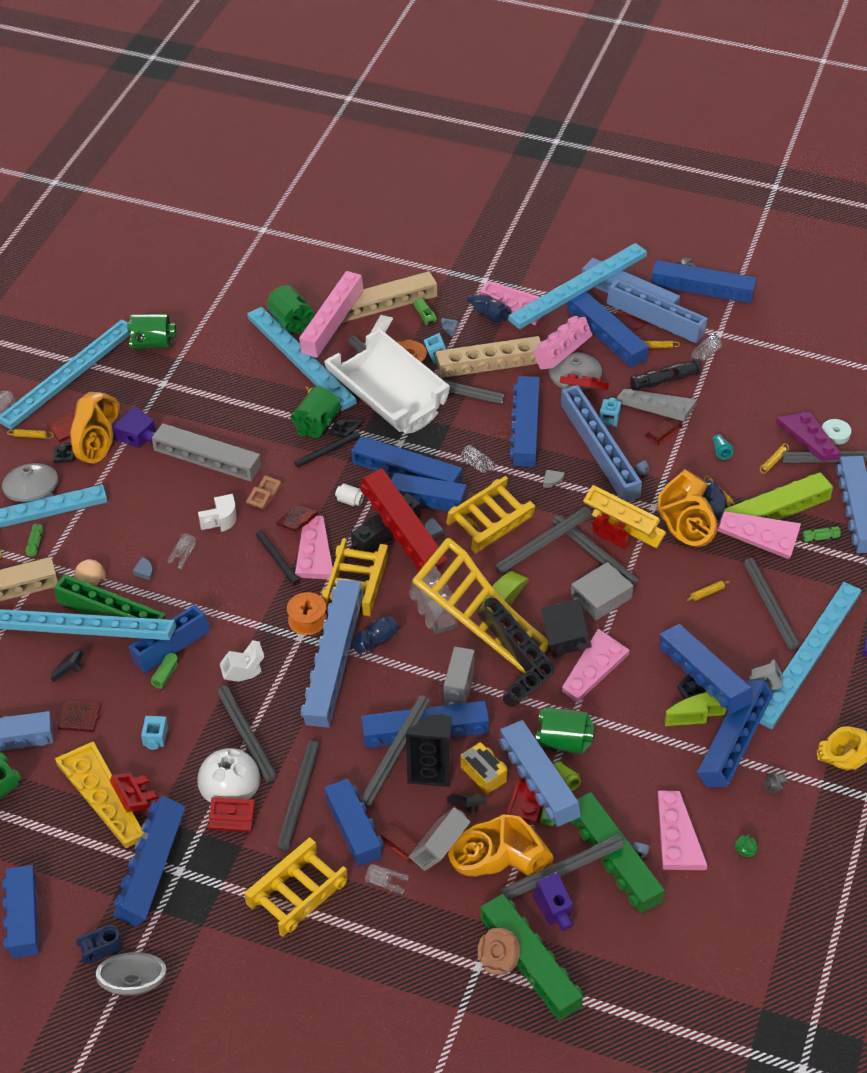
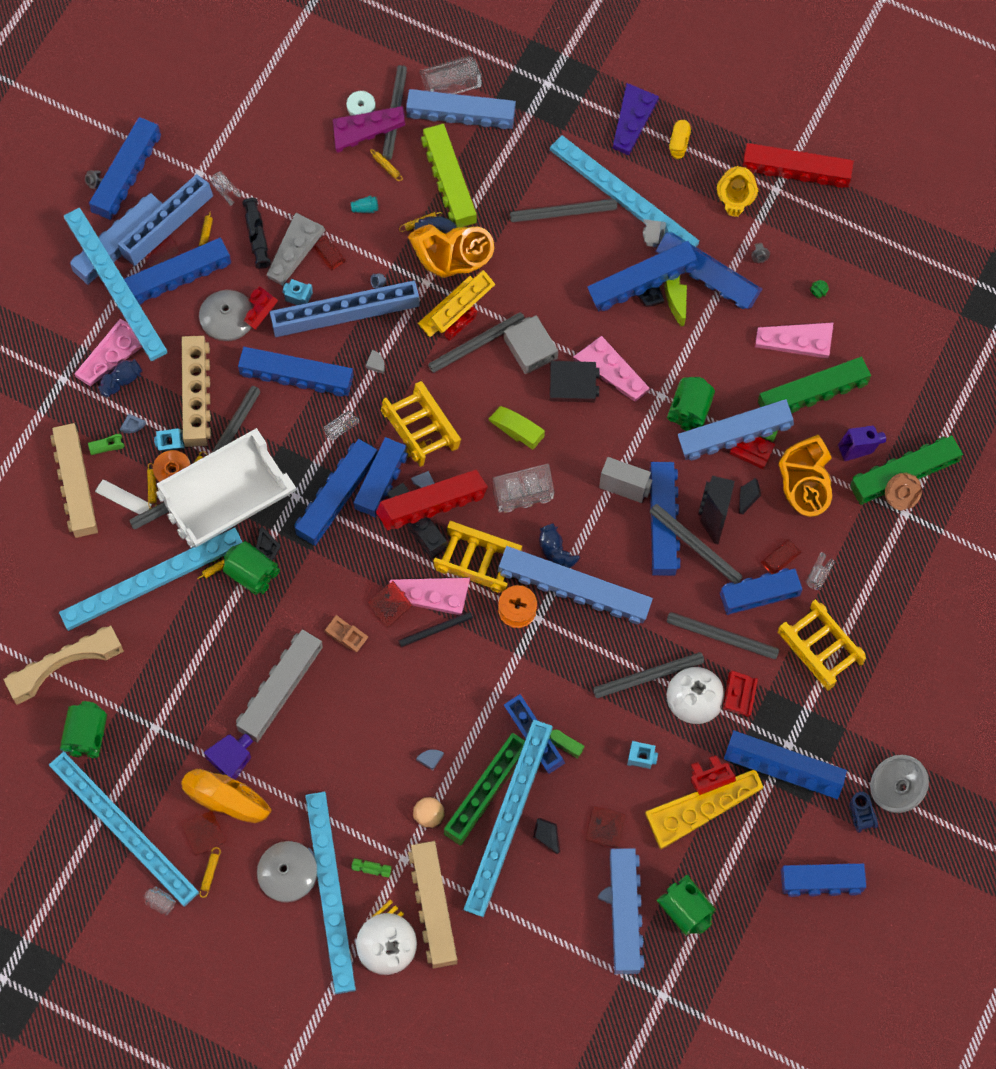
camera: 85 degrees left, 20 degrees up
black piece [53,442,75,463] -> none
clear hinge [167,534,197,570] -> none
white brick [198,494,237,532] -> none
white brick [220,640,264,681] -> none
green cylinder [267,285,315,334] -> none
black bar [294,431,360,468] -> none
bright pink brick [299,271,363,358] -> none
white brick [335,483,364,507] -> none
light grey brick [408,807,470,871] -> none
yellow bar [413,538,549,674] -> none
brick [461,742,508,795] -> none
black beam [478,598,555,707] -> none
dark grey axle [495,506,591,574] -> none
dark grey axle [501,835,624,900] -> none
bright pink brick [533,316,592,369] -> none
lime cone [554,761,581,791] -> none
sand blue hinge [632,842,650,859] -> none
yellow piece [686,581,730,601] -> none
bright pink wing [717,511,801,559] -> none
bright green axle [802,526,841,542] -> none
none -> tan arch [3,626,124,705]

